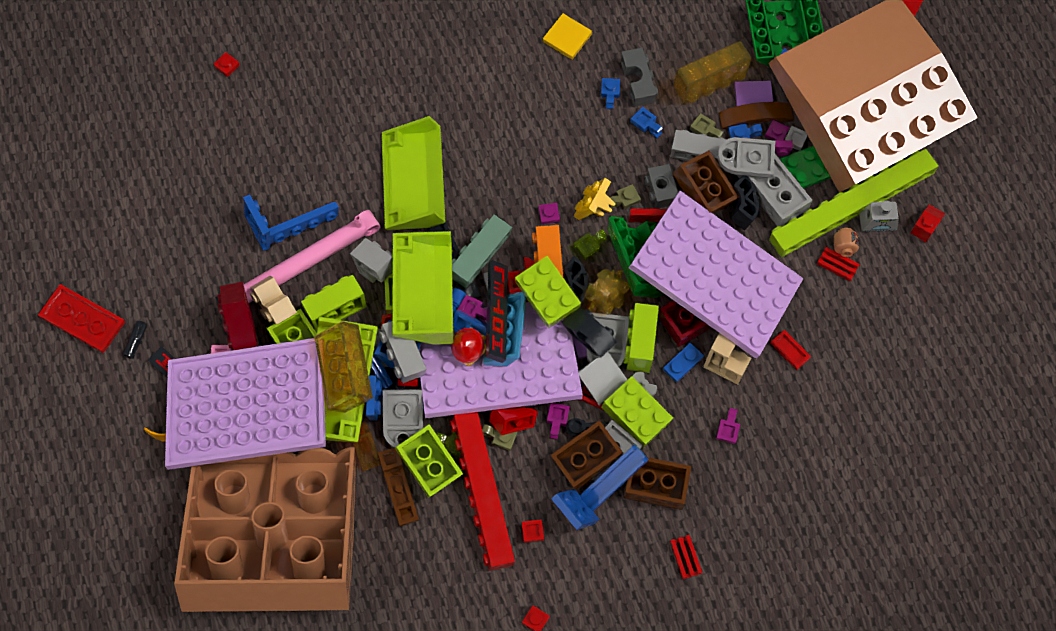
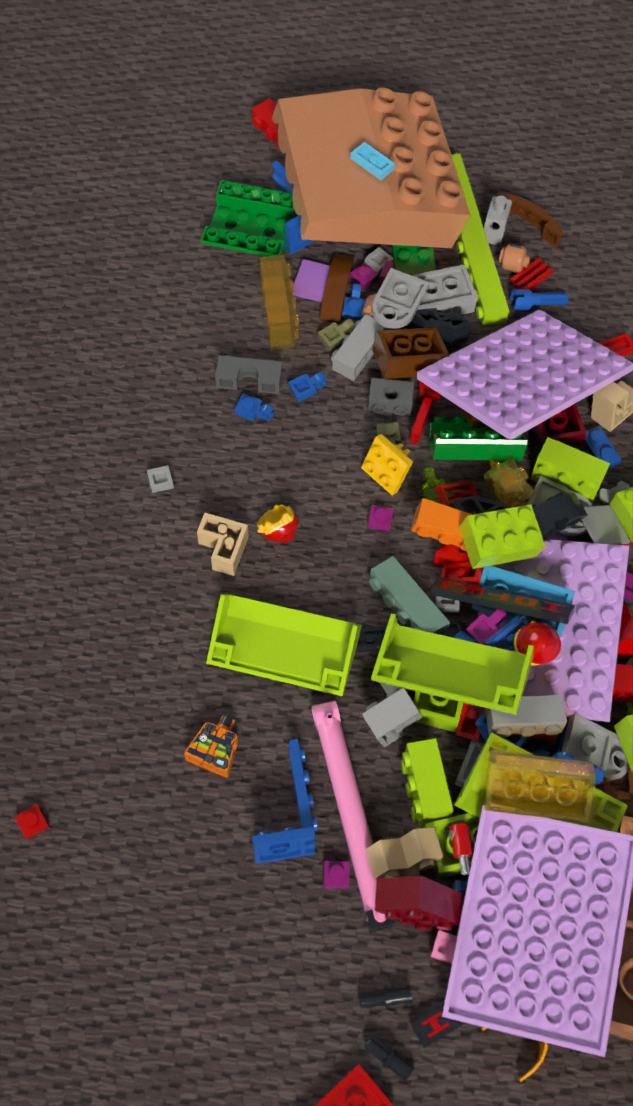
camera: 70 degrees left, 5 degrees down
yellow tile [543,13,592,59] -> none
red slope [911,204,945,243] -> none
none -> light grey plate [147,465,174,493]
none -> torso [184,715,238,778]
none -> tan brick [197,513,249,576]
none -> yellow hair [257,504,299,543]
none -> magenta plate [324,861,350,889]
none -> medium azure plate [350,142,395,181]
none -> black axle [359,986,412,1009]
none -> red tile [434,480,478,507]
none -> red piece [449,823,473,875]
none -> reddish brown slope [496,192,563,248]
none -> blue piece [510,289,569,310]

